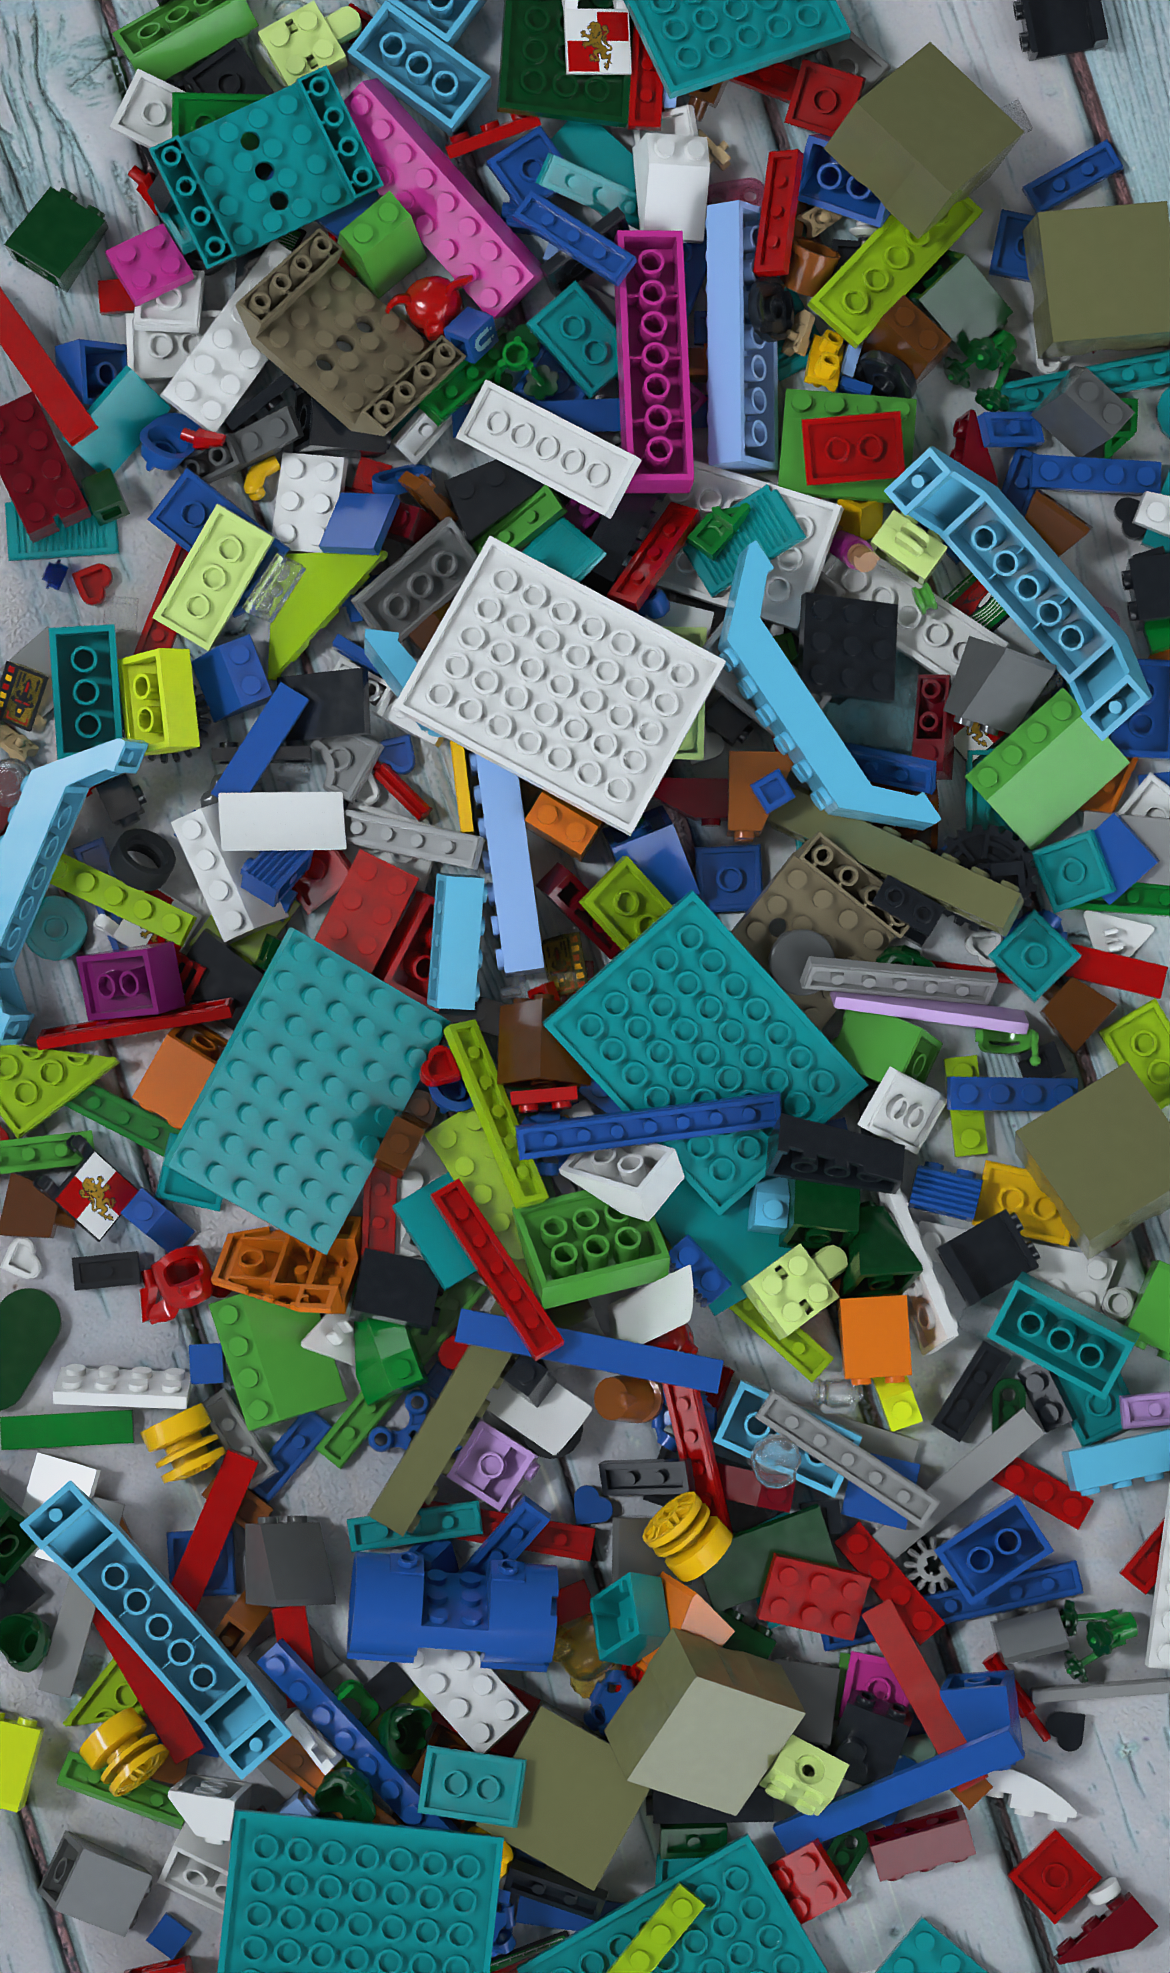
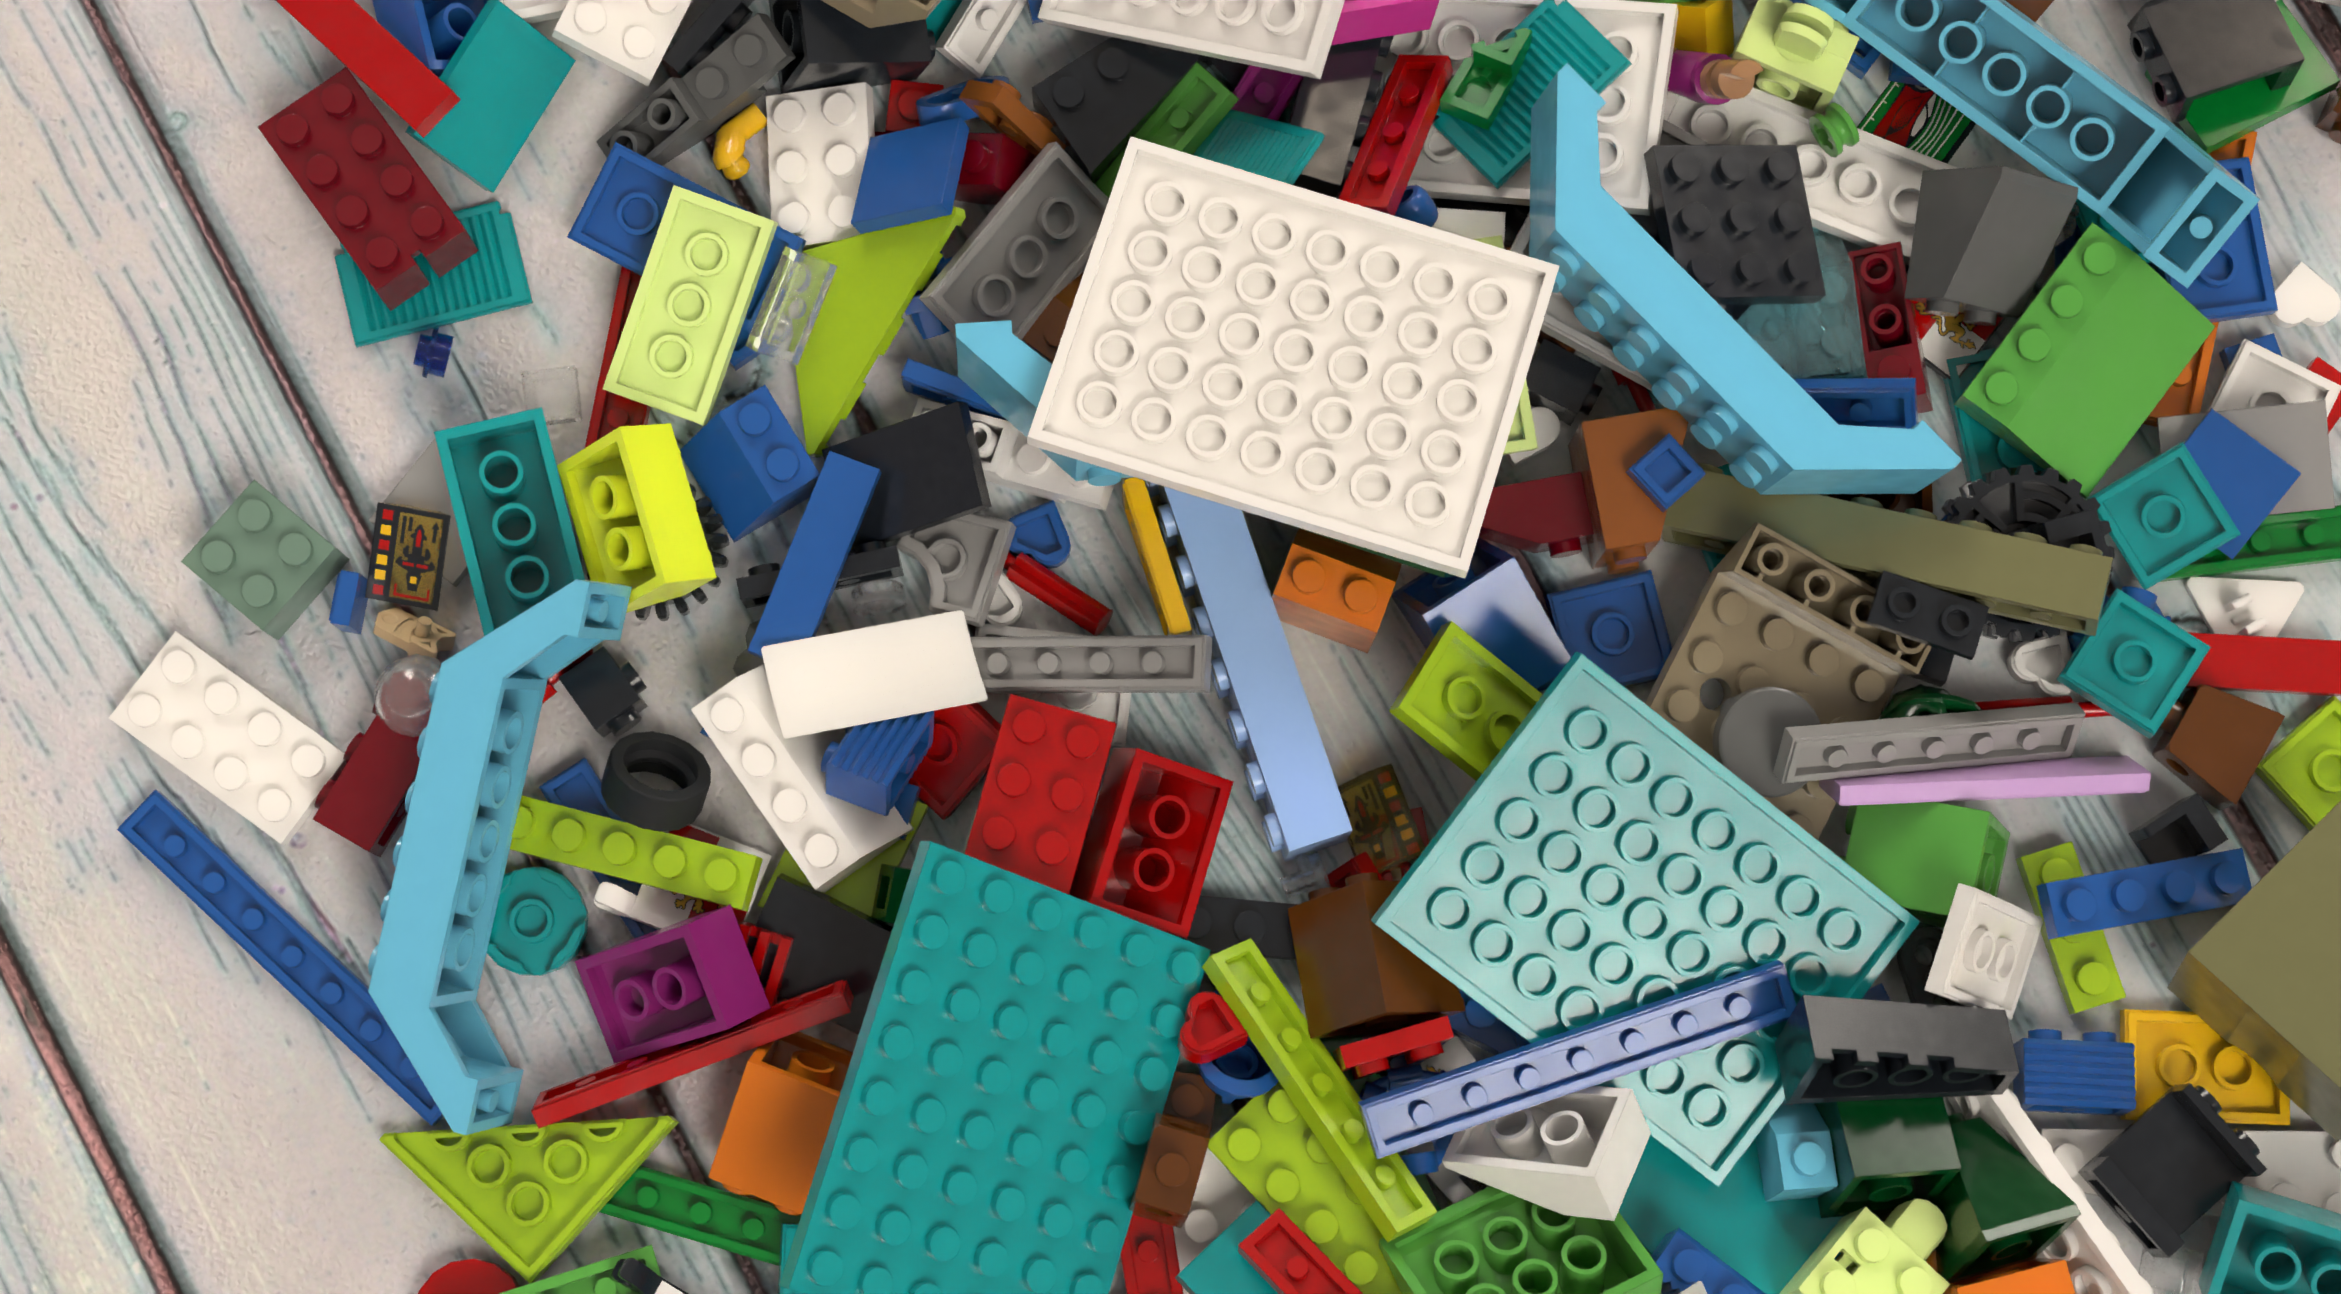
camera: 20 degrees left, 5 degrees down
red tile [72,563,113,606] -> none
dark green panel [81,468,130,526] -> none
blue piece [139,413,202,472] -> none
red bar [180,427,226,450] -> none
medium azure brick [427,873,488,1010] -> none
dark red slope [535,862,621,960] -> none
bright green helmet [975,1028,1041,1066] -> none

